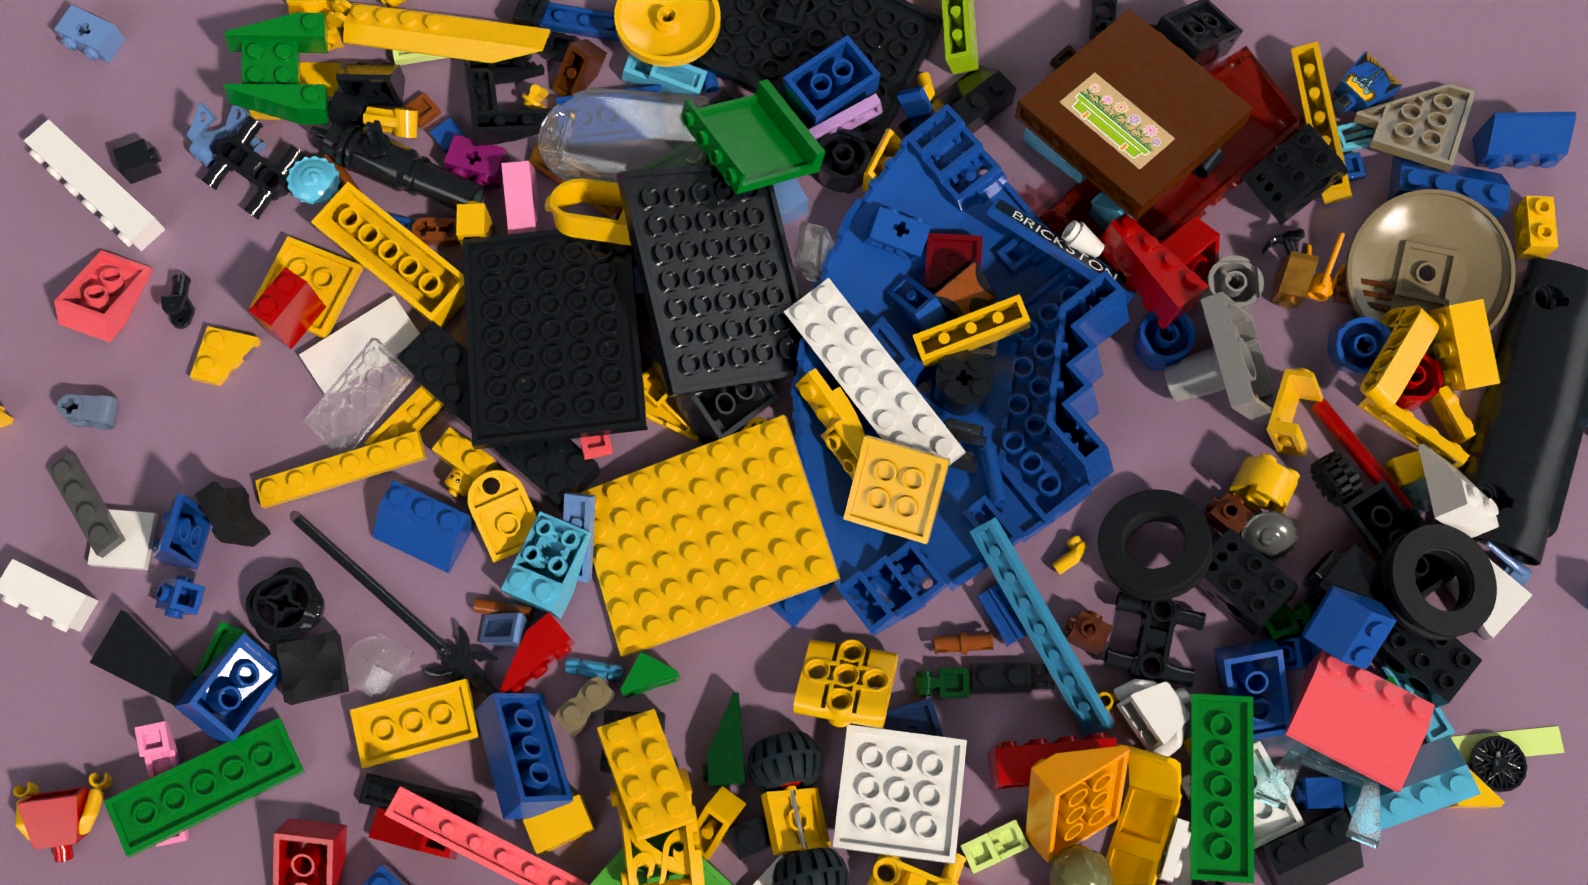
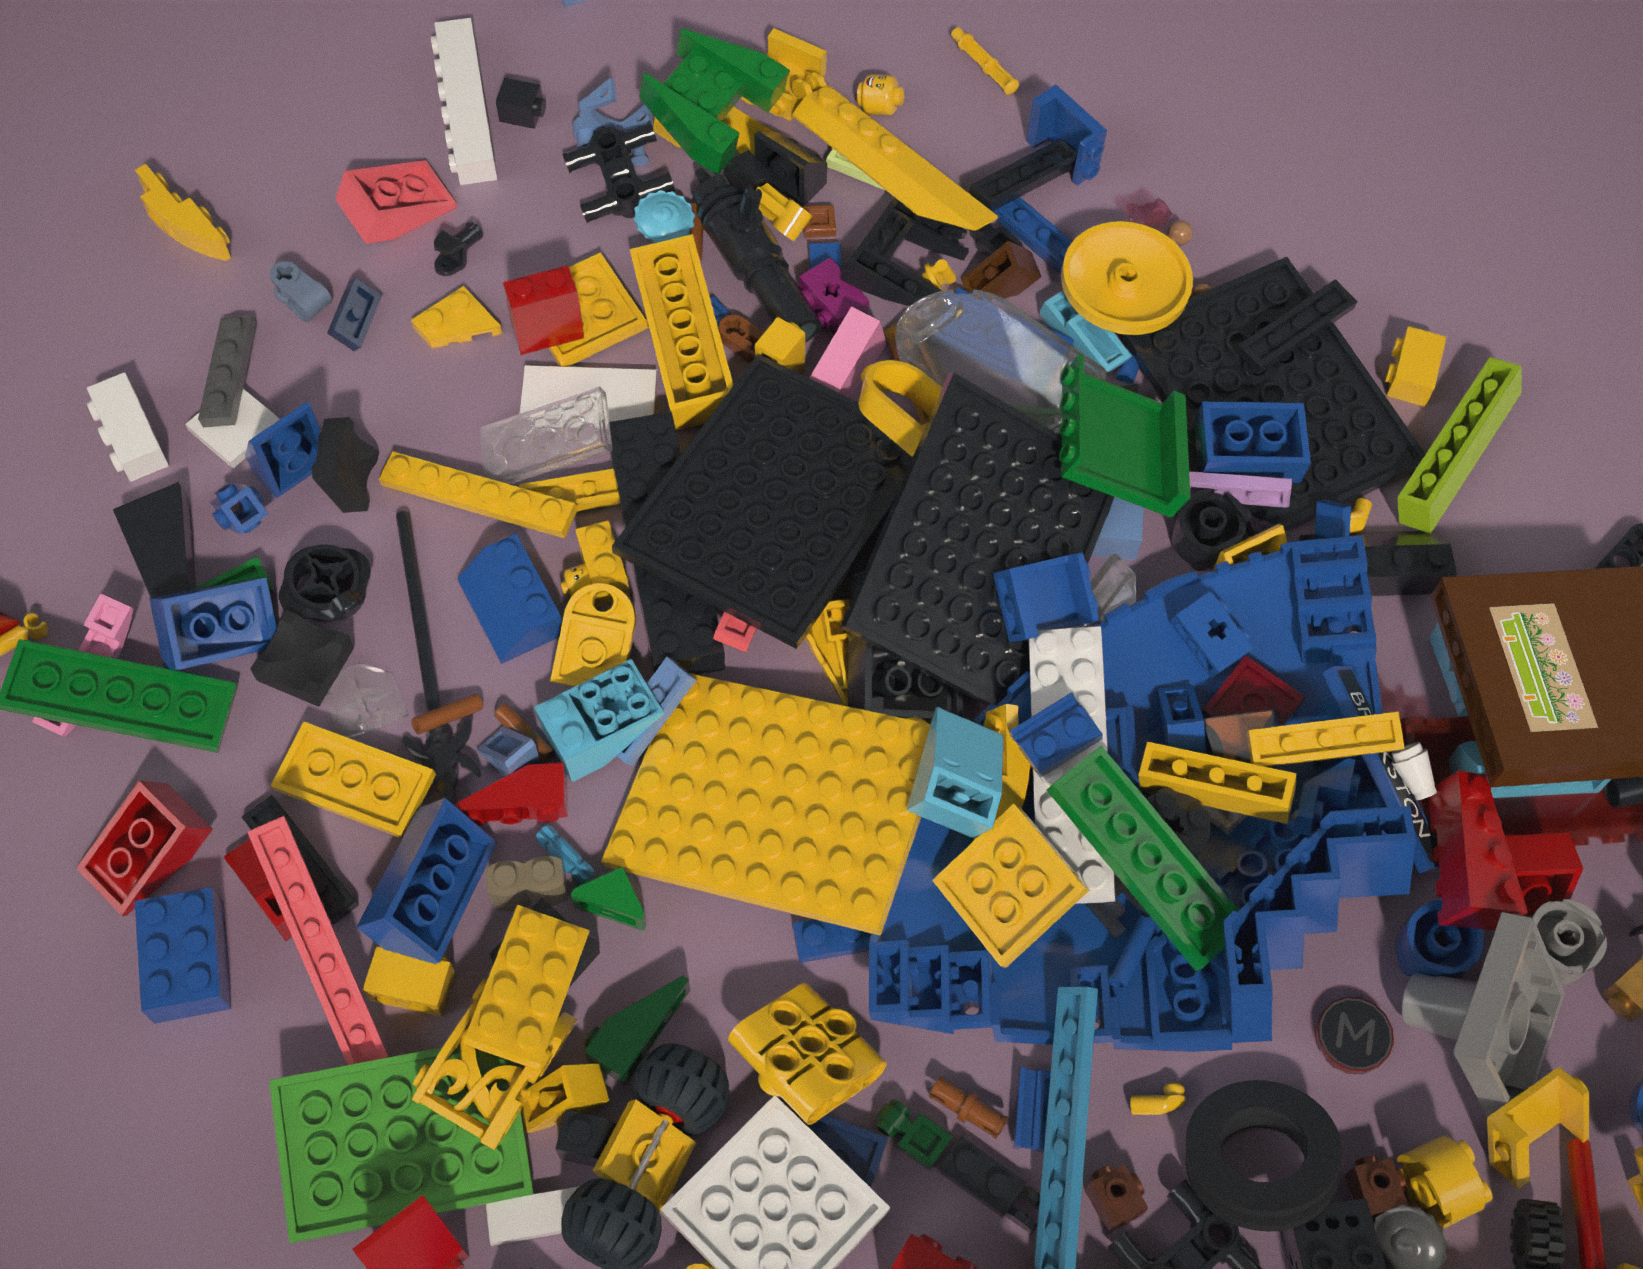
camera: 35 degrees right, 10 degrees down
none -> dark blue plate [327,278,382,351]
none -> dark orange piece [411,693,483,735]
none -> medium azure slope [906,707,1003,838]
none -> blue panel [993,552,1099,643]
none -> blue plate [1010,692,1103,778]
none -> green plate [1046,746,1239,972]
none -> yellow plate [1246,712,1405,767]
none -> blue slope [1296,758,1361,836]
none -> black tile [1315,997,1394,1075]

